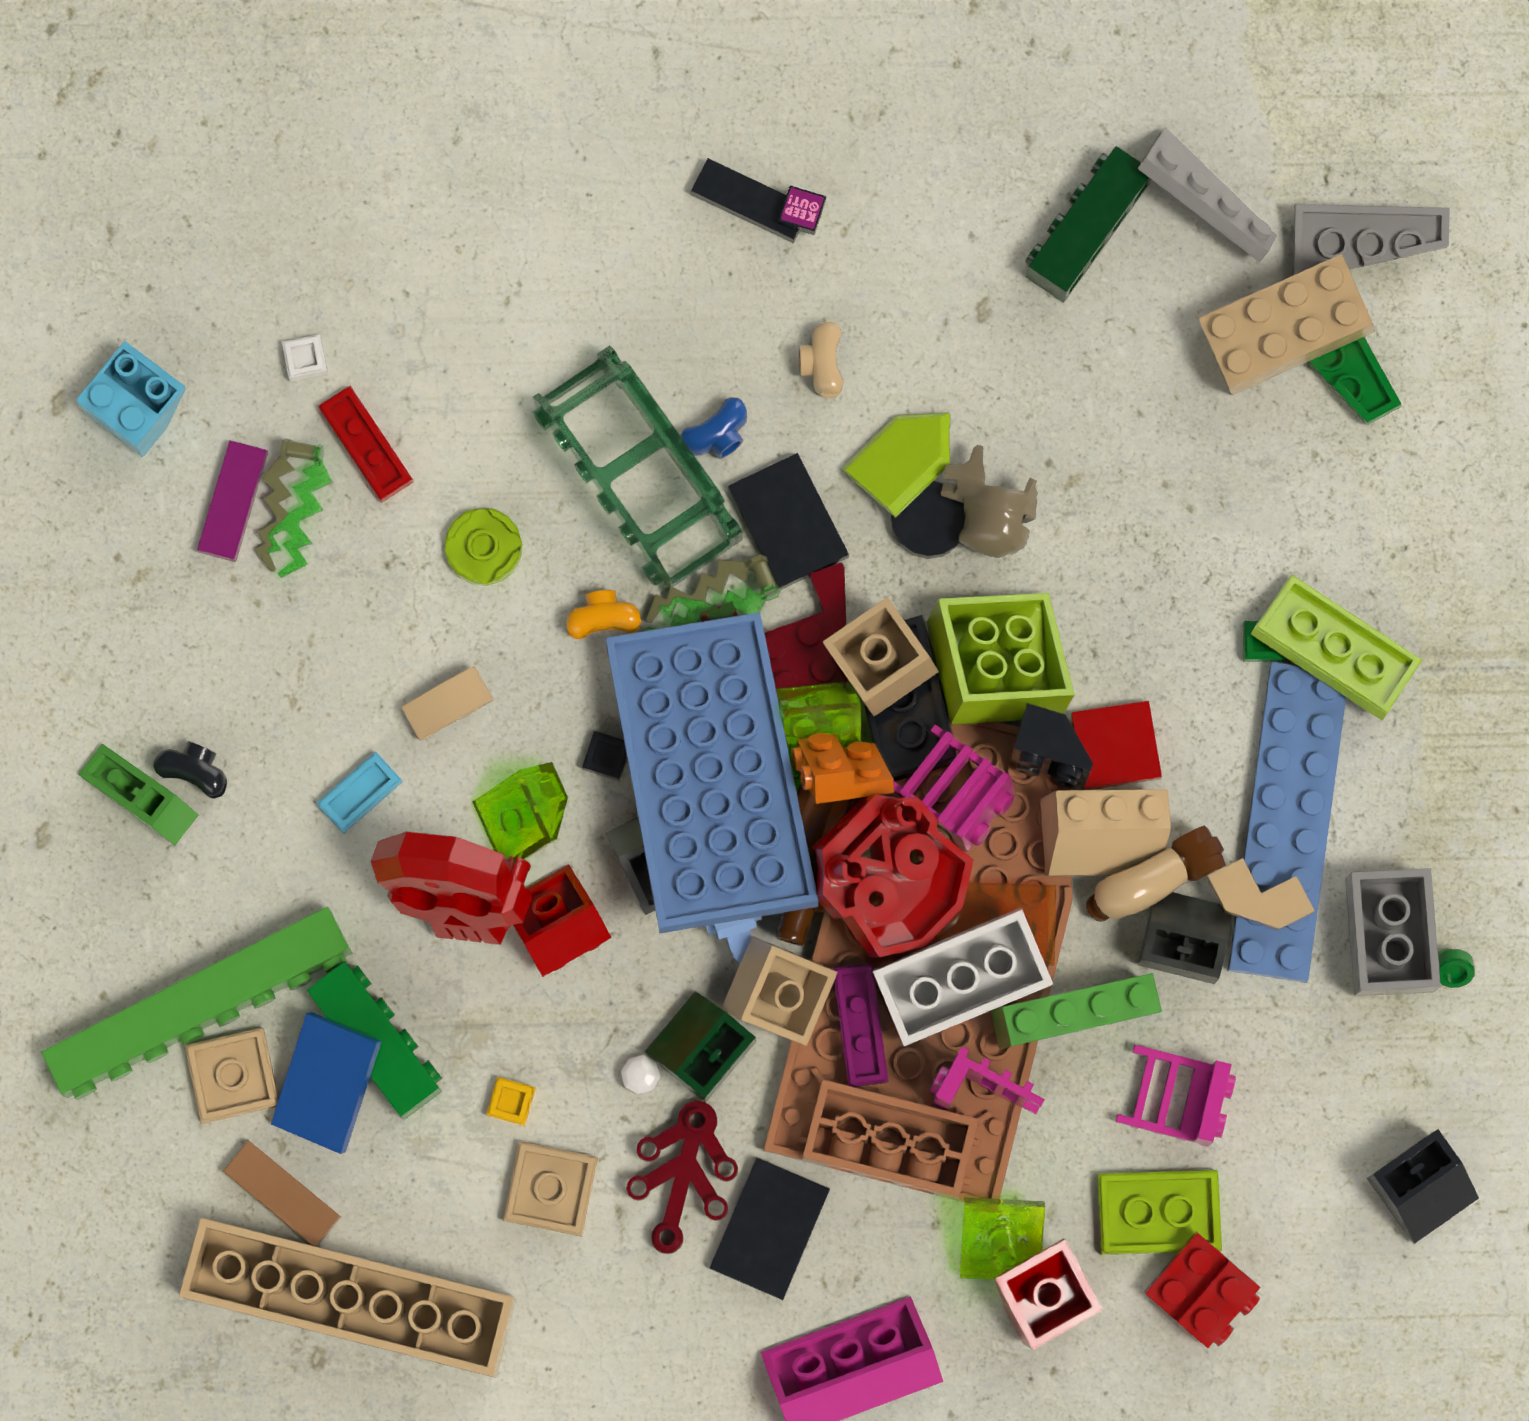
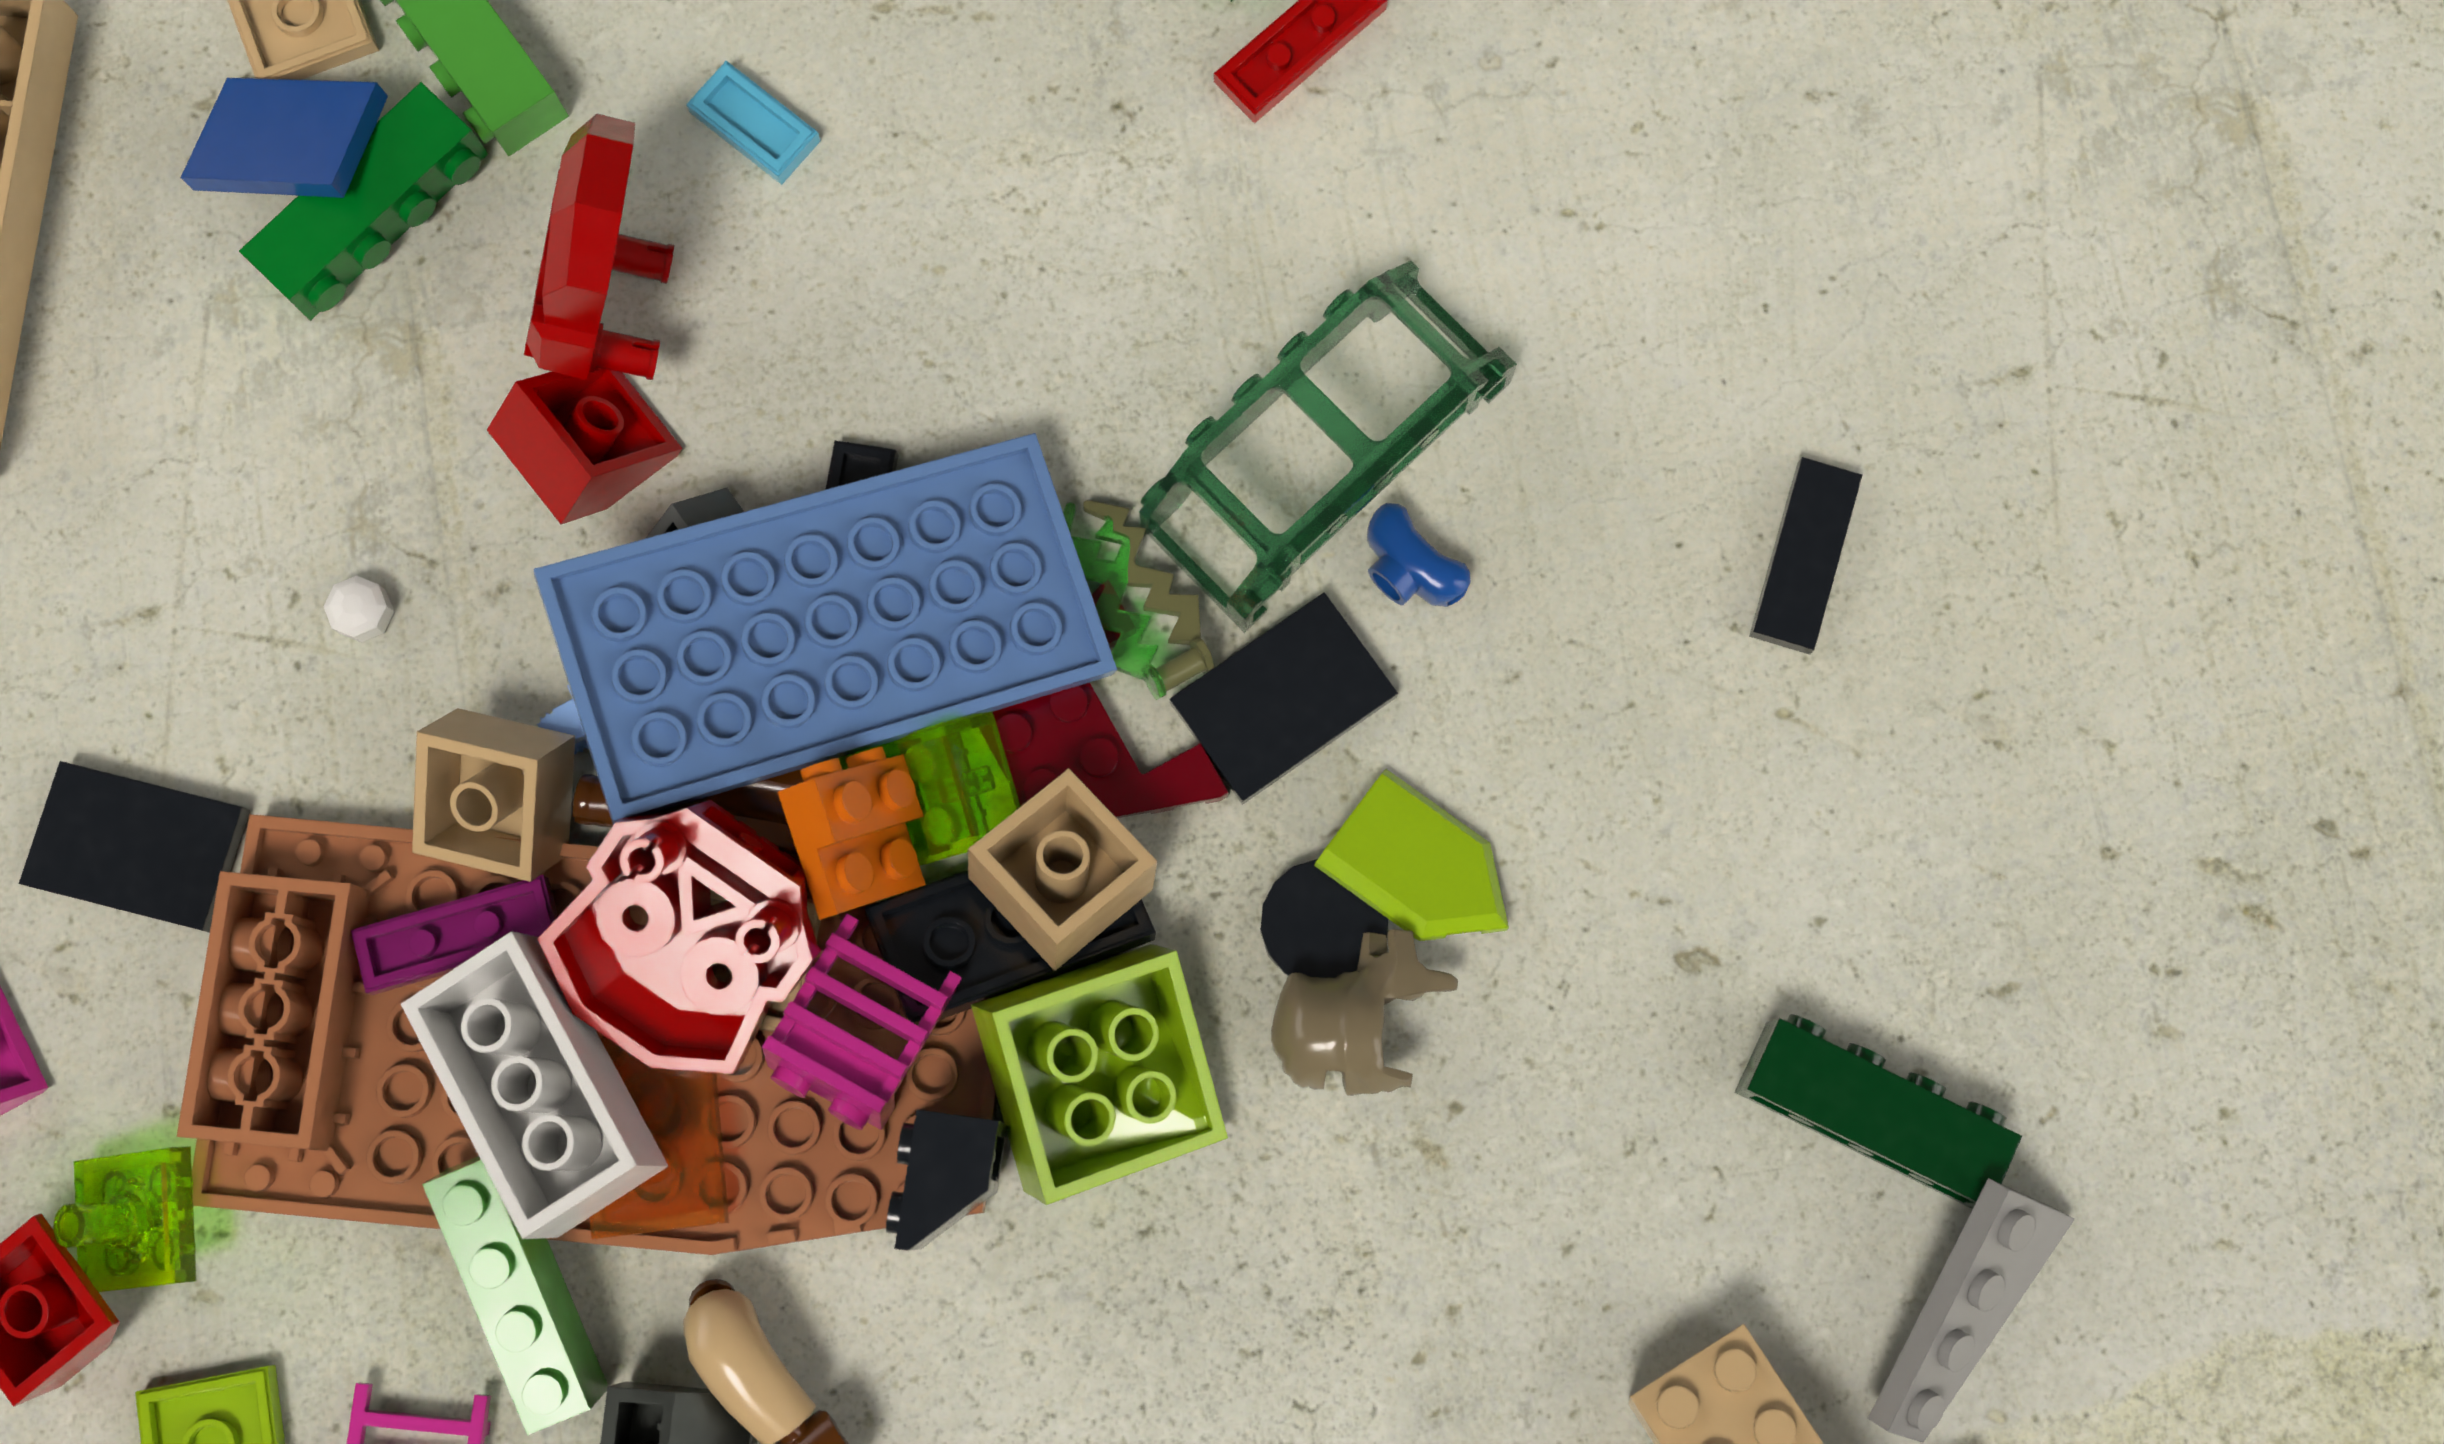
camera: 80 degrees right, 0 degrees up
medium nougat tile [223,1140,341,1247] -> none
tan slope [401,666,494,741] -> none
lime tile [445,508,523,586] -> none
clear neon green slope [472,762,568,864] -> none
yellow tile [486,1077,536,1127] -> none
tan tile [503,1141,598,1237] -> none
light orange piece [566,590,641,639] -> none
dark red plant [626,1101,738,1254] -> none
dark green slope [644,991,756,1102] -> none
tile [778,185,826,235] -> none
tan piece [799,322,844,398] -> none
dark pink plate [930,1046,1045,1115] -> none
tan slope [1040,789,1171,877] -> none
red tile [1071,701,1162,790] -> none

